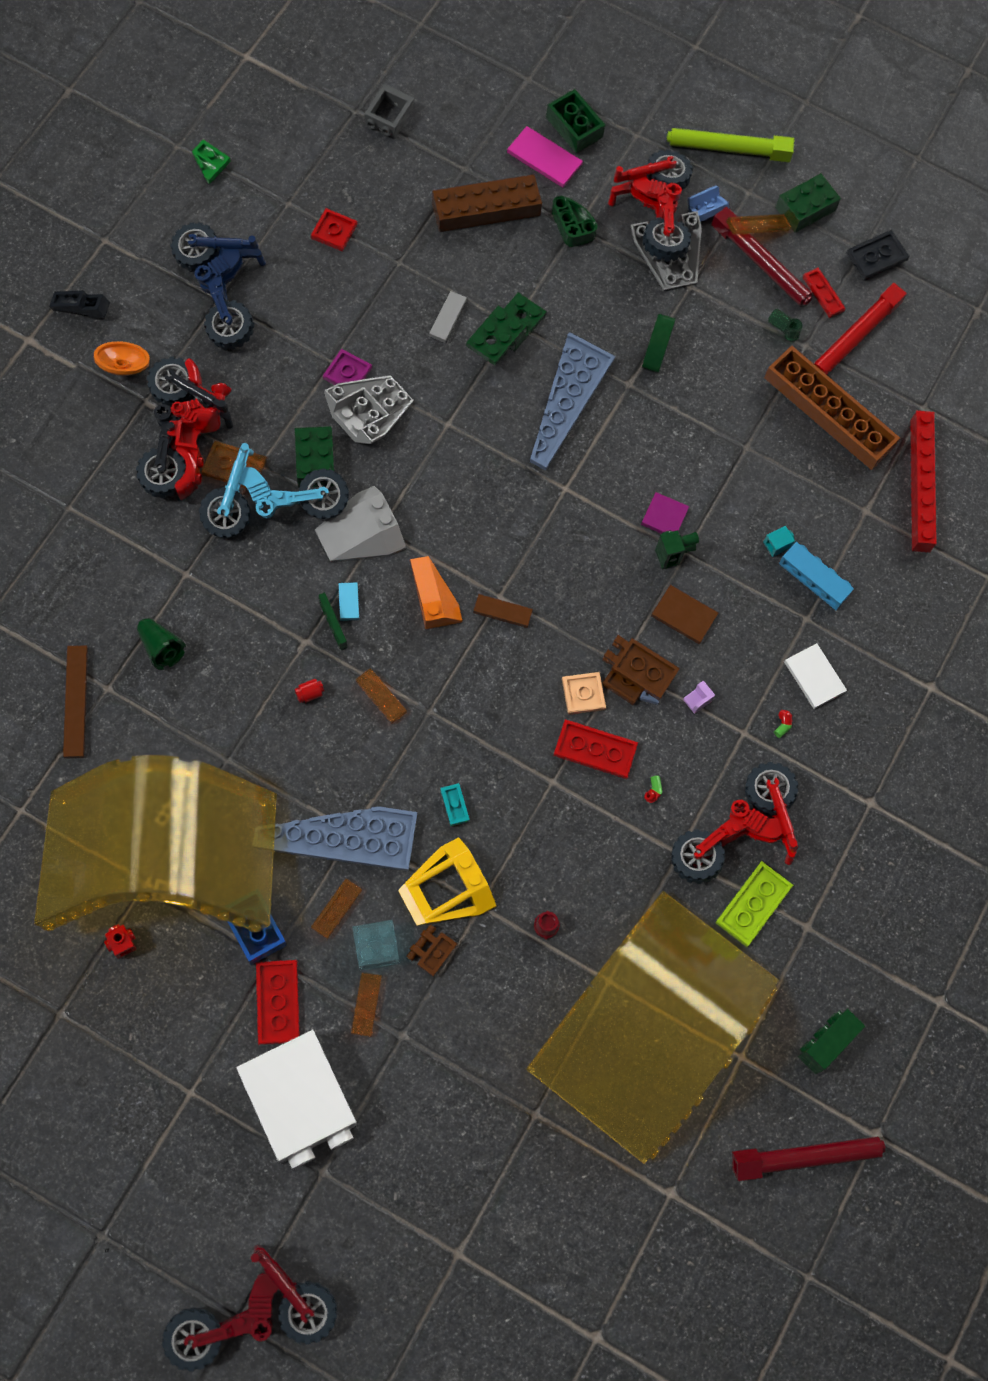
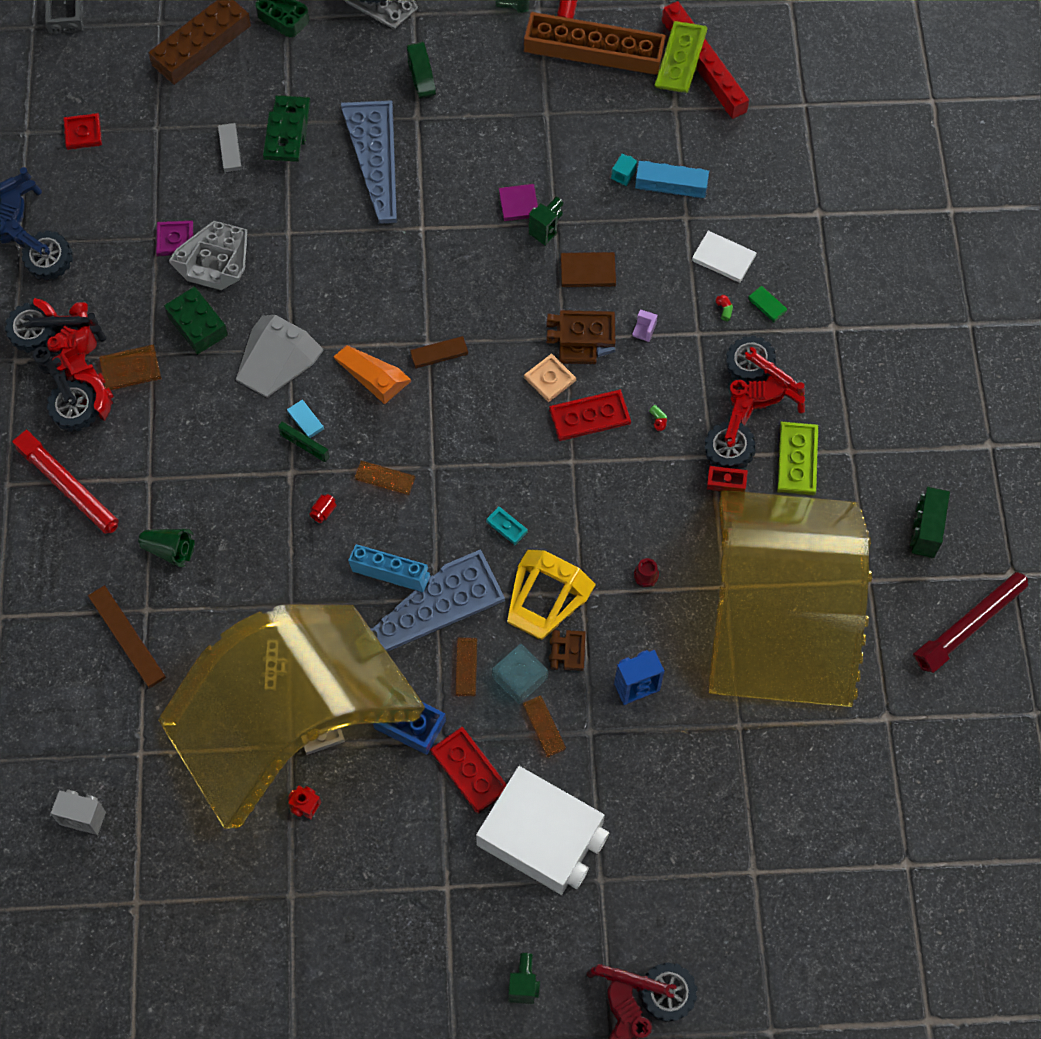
camera: 25 degrees left, 5 degrees down
piece [199,443,349,538] -> none
none -> red brick [12,429,119,534]
none -> dark azure brick [348,544,430,592]
none -> dark green brick [509,953,540,1004]
none -> blue brick [614,650,664,705]
none -> lime tile [654,21,708,93]
none -> red brick [707,466,748,494]
none -> green tile [748,286,787,322]

